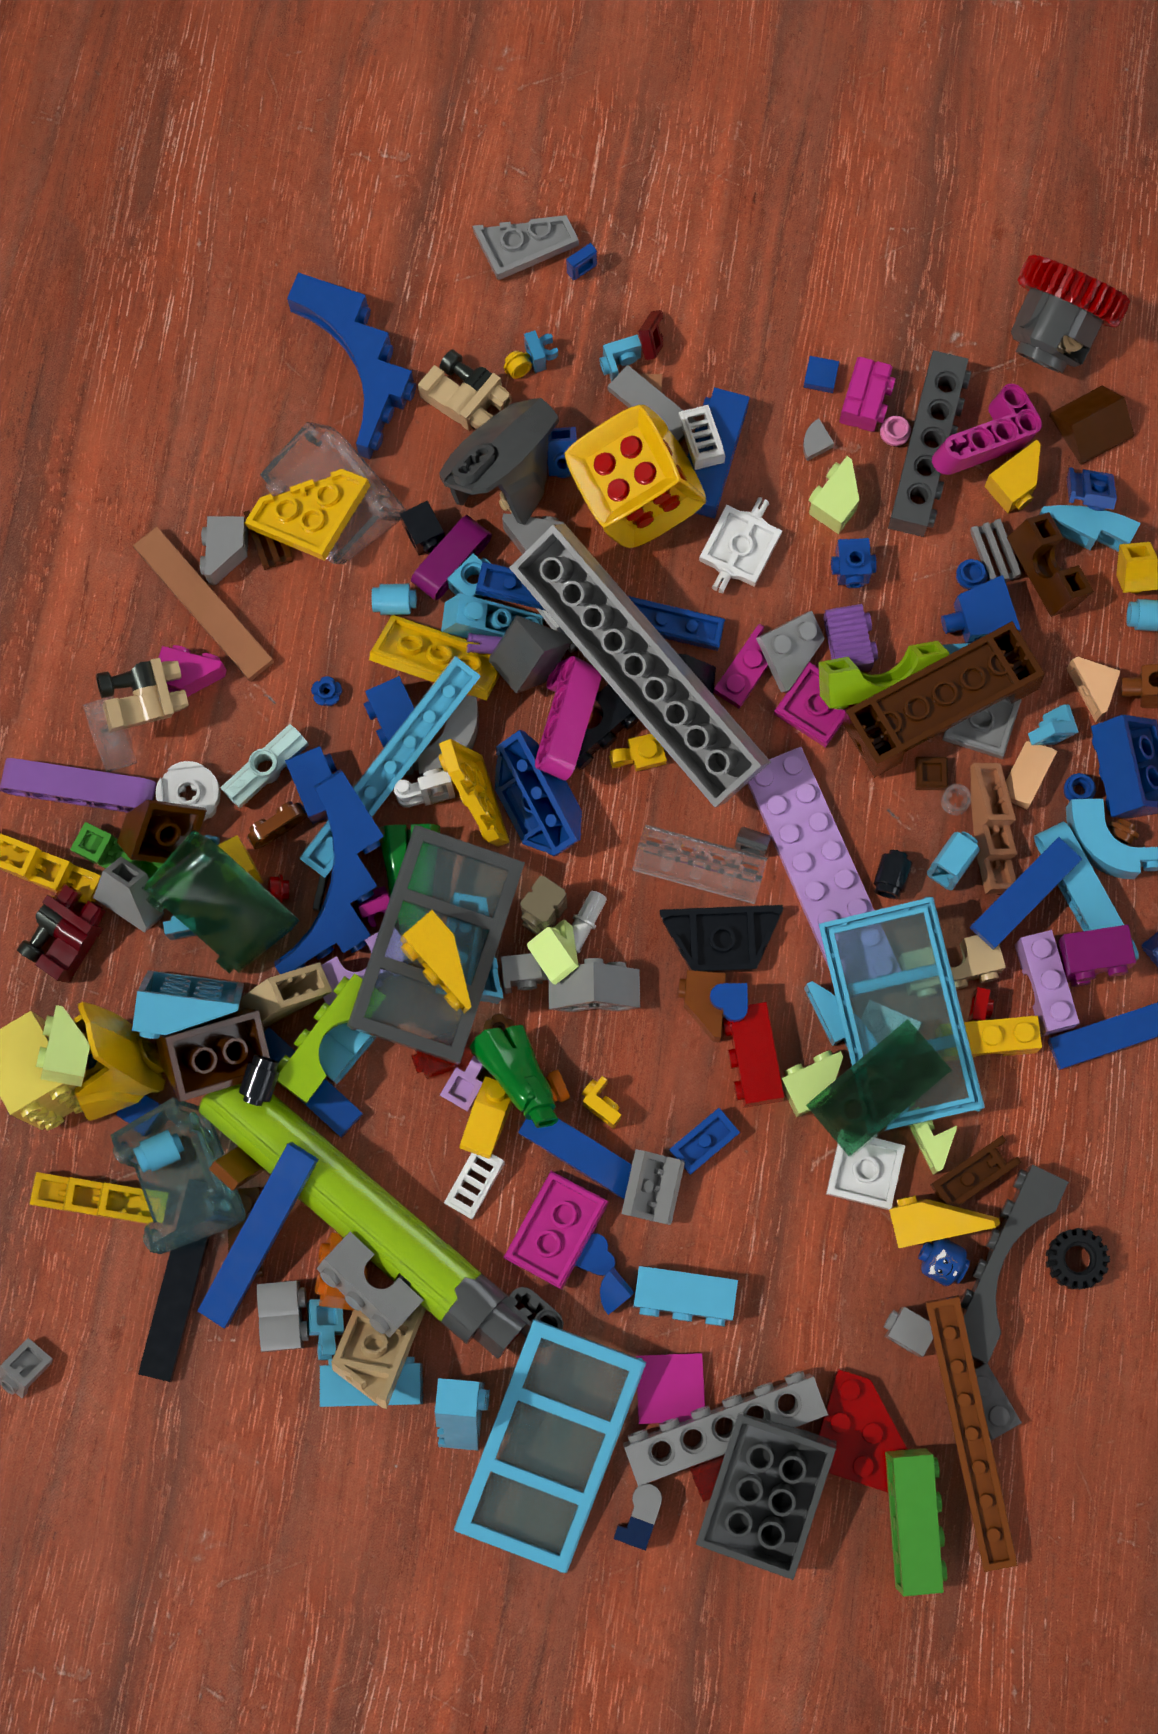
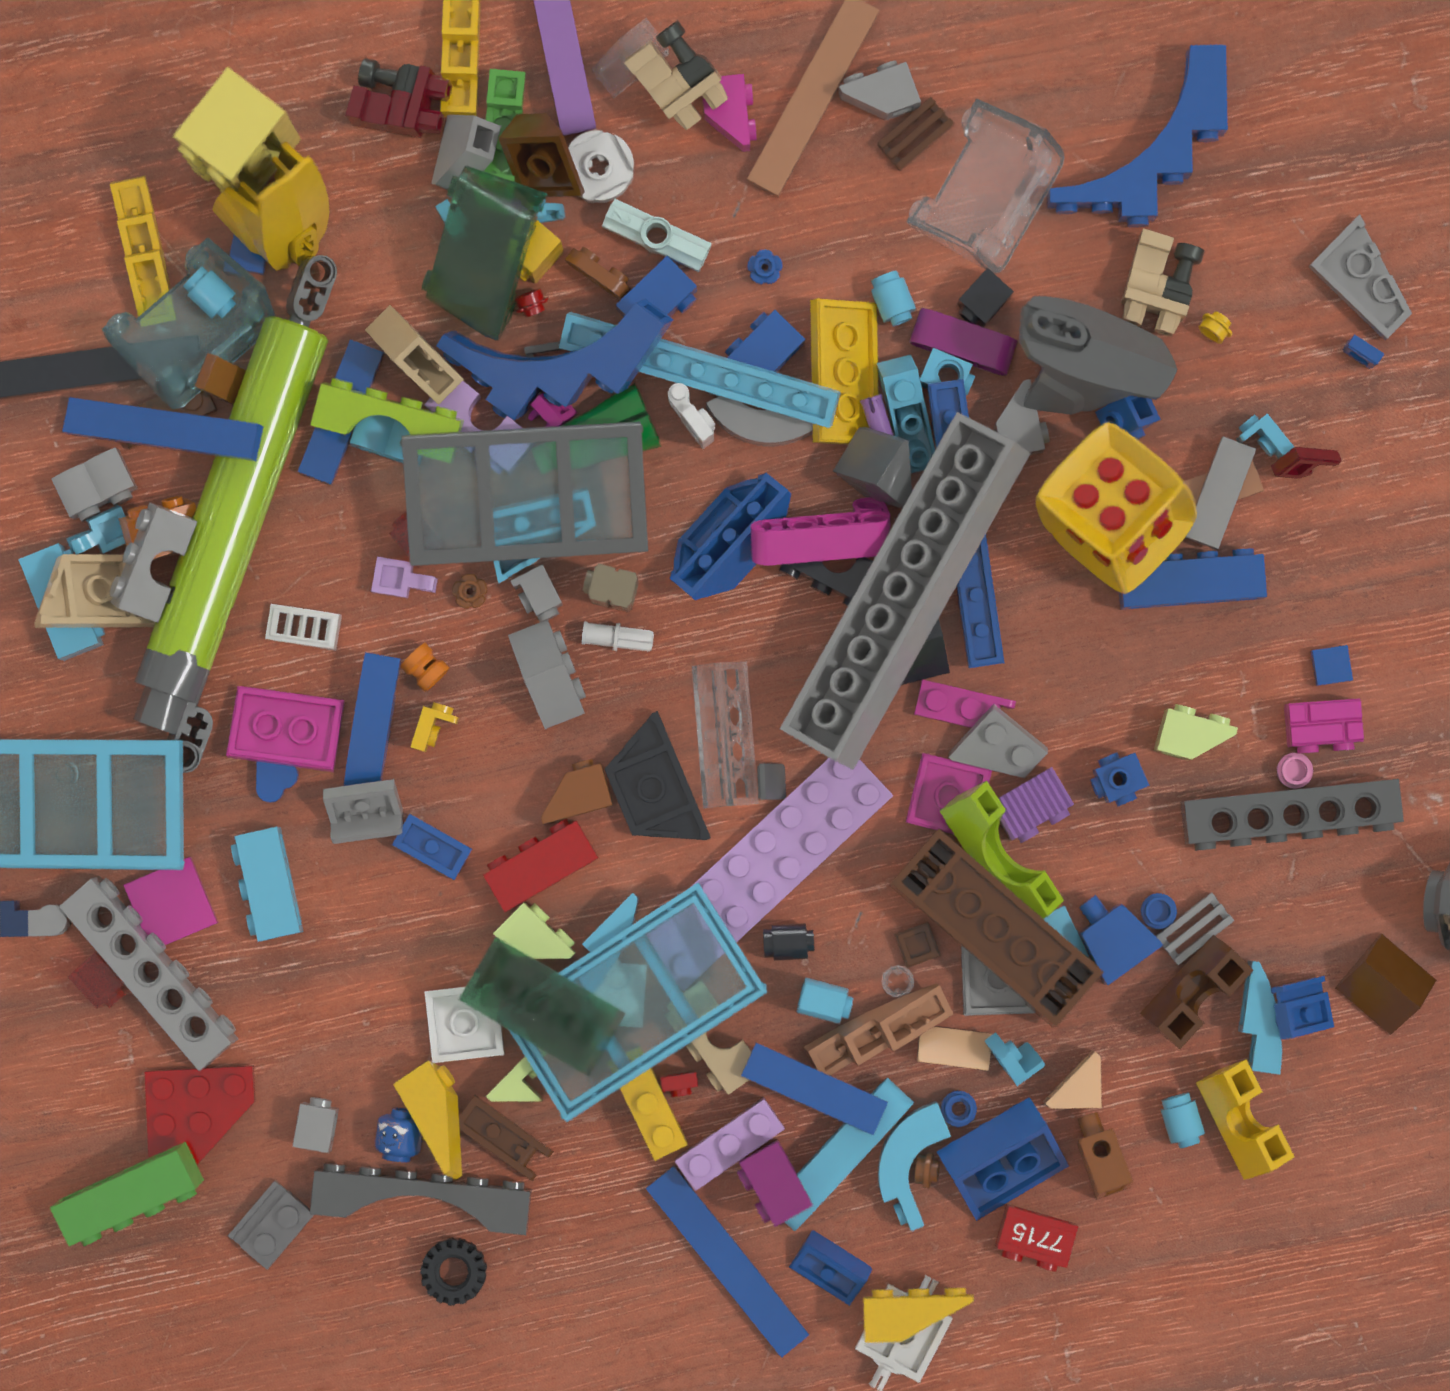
camera: 65 degrees right, 10 degrees up
yellowish green slope [36,1005,90,1087] -> none
medium azure slope [132,970,244,1039] -> none
reddish brown slope [155,1008,270,1102] -> none
black brick [239,1055,280,1106] -> none
yellow plate [244,469,371,561] -> none
yellow slope [400,910,472,1014] -> none
medium azure wedge [435,1378,490,1451] -> none
yellow plate [439,739,509,847] -> none
yellow slope [459,1076,512,1159] -> none
green piece [469,1025,558,1128] -> none
dark azure tile [524,330,558,373] -> none
yellowish green slope [527,919,579,985] -> none
blue tile [600,1267,635,1315] -> none
yellow plate [609,734,667,772] -> none
white slope [678,405,725,470] -> none
dark grey slope [696,1413,837,1580] -> none
white plate [699,497,782,593] -> none
blue tile [710,983,748,1022] -> none
light grey tile [803,419,834,461] -> none
dark orange plate [925,1295,1018,1572] -> none
dark pink beam [932,384,1042,475] -> none
yellow slope [984,440,1041,513] -> none

